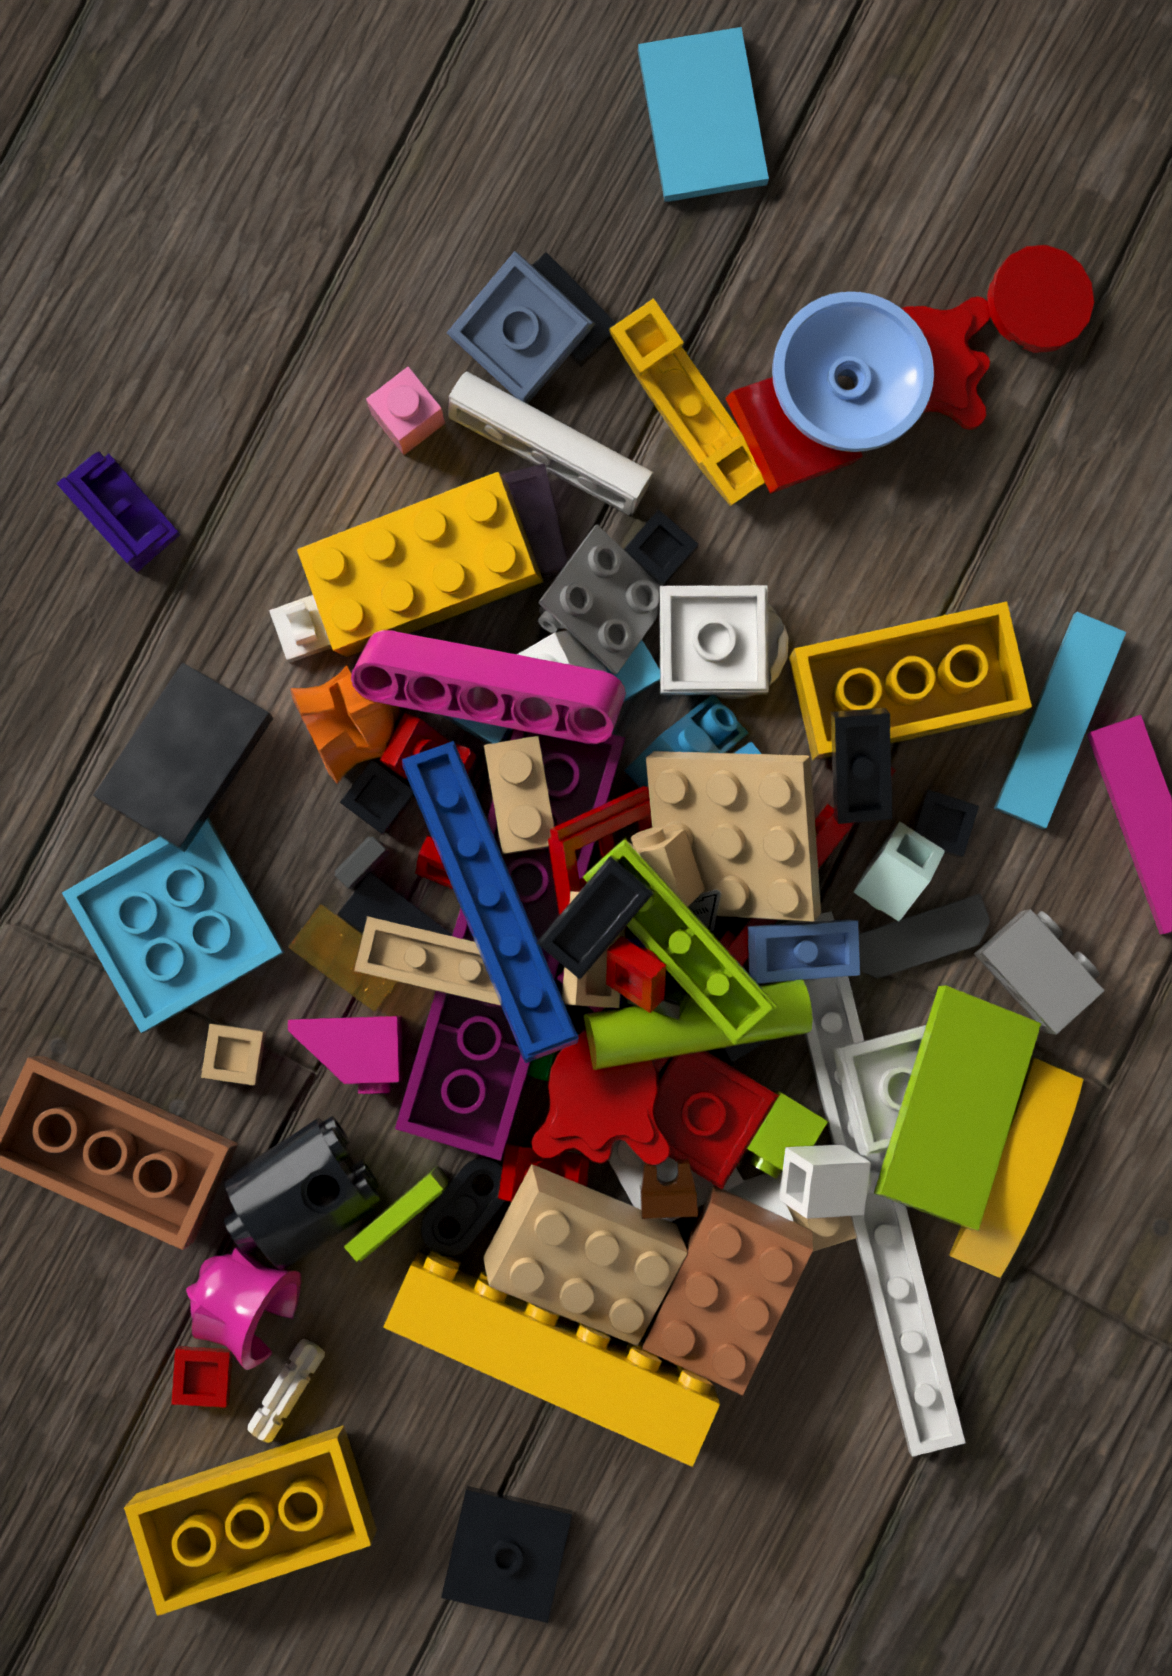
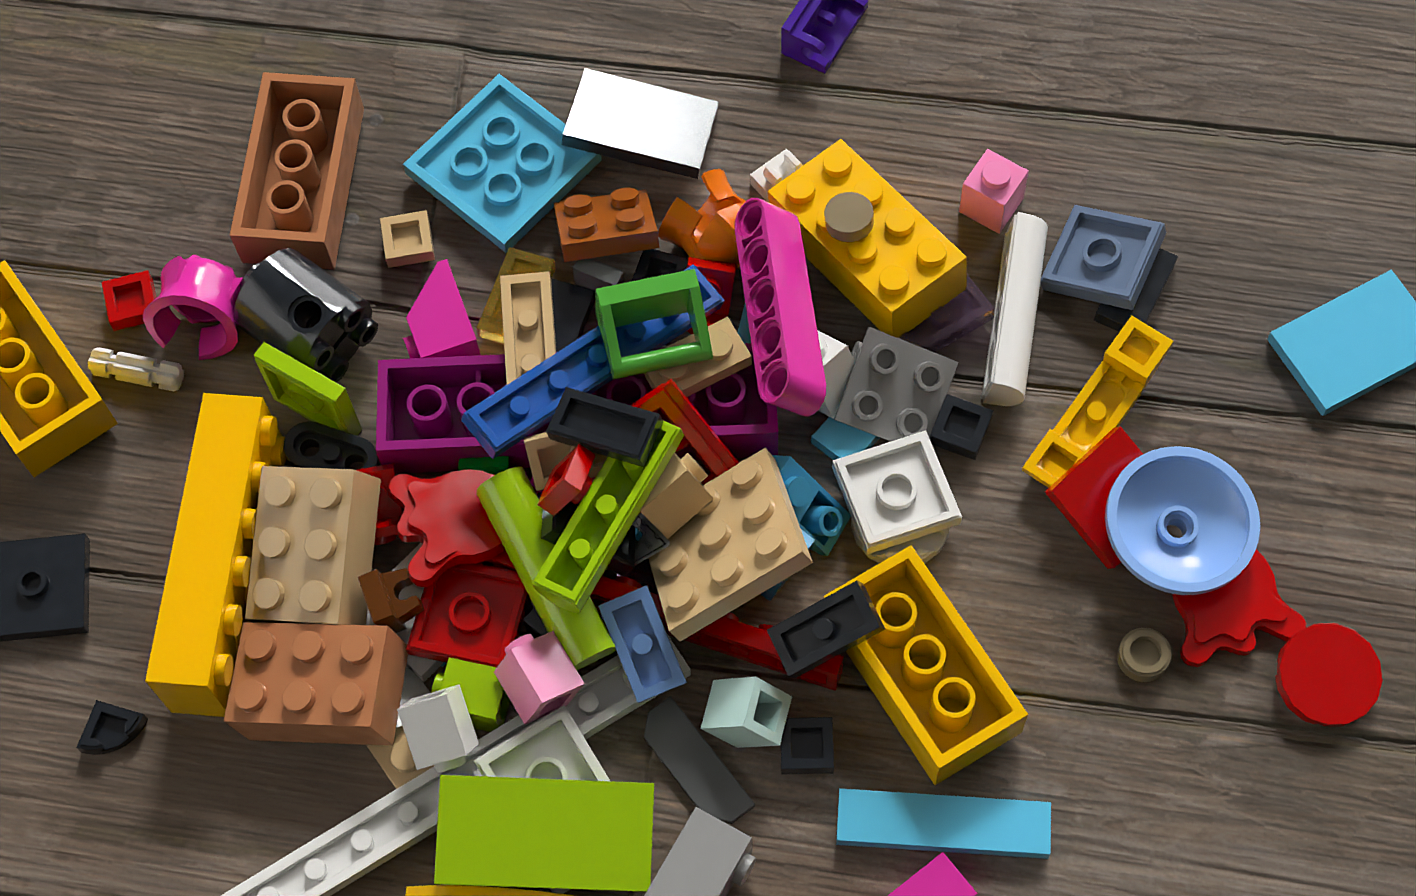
camera: 75 degrees right, 20 degrees down
none -> black tile [76,700,148,755]
none -> bright pink brick [494,631,585,725]
none -> dark orange plate [554,188,660,262]
none -> bright green tile [595,269,713,379]
none -> dark tan tile [824,192,874,242]
none -> dark tan tile [1117,628,1171,682]

